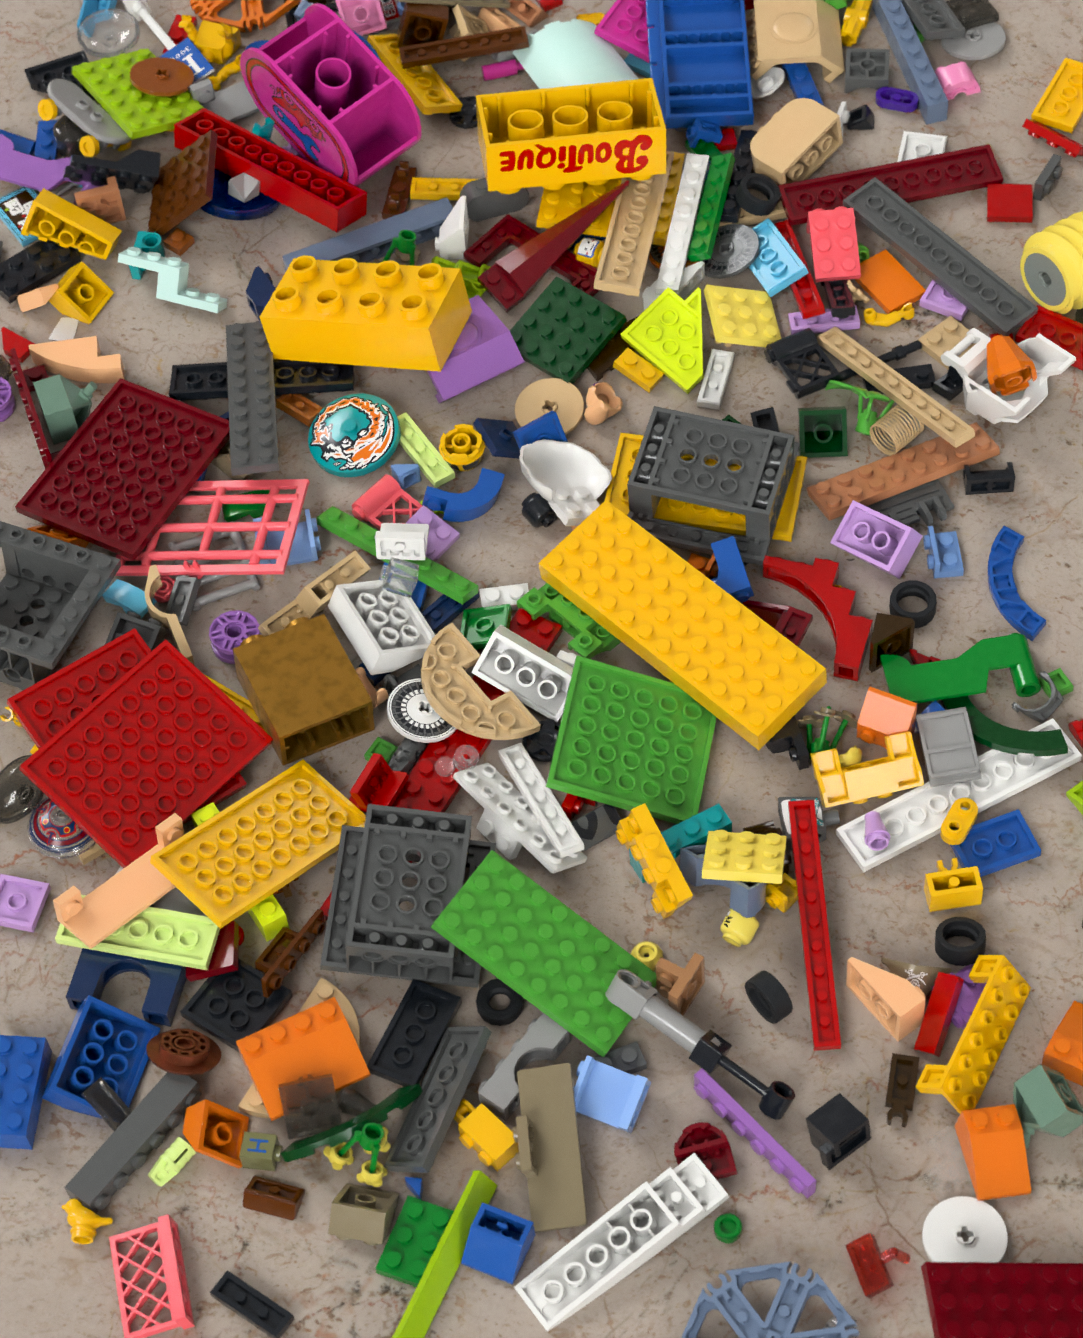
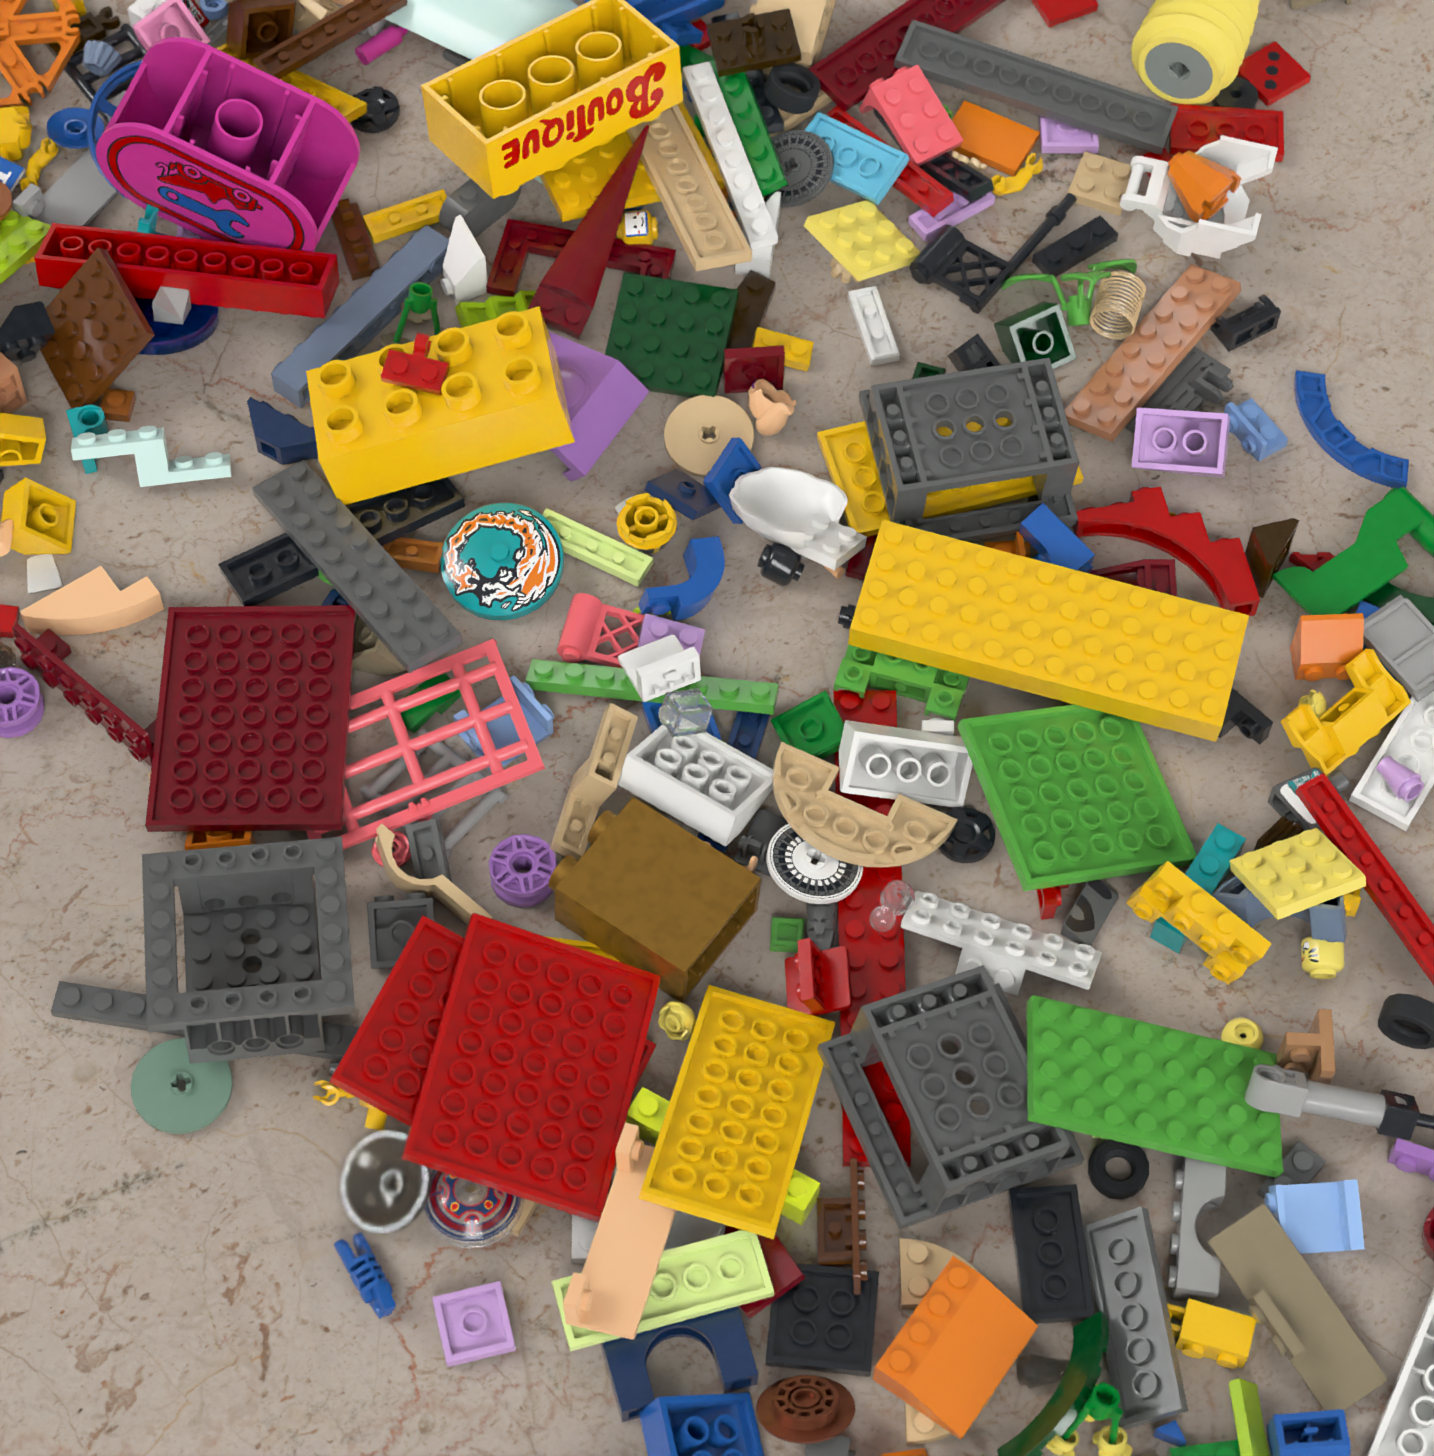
camera: 35 degrees left, 5 degrees up
sand green piece [33,374,97,445] -> none
medium azure slope [102,579,157,618] -> none
clear smoke piece [278,1073,343,1140] -> none
medium blue slope [391,464,421,490] -> none
white plate [480,583,529,610] -> none
white tile [498,743,584,858] -> none
neon yellow wing [621,287,704,394] -> none
plant [797,706,858,759] -> none
tan plate [817,326,975,448] -> none
black tyre [889,580,937,628] -> none
black slope [932,366,963,401] -> none
none -> red plate [381,333,450,395]
none -> light yellow plate [658,1001,696,1041]
none -> dark brown plate [707,8,801,77]
none -> dark red tile [723,345,785,394]

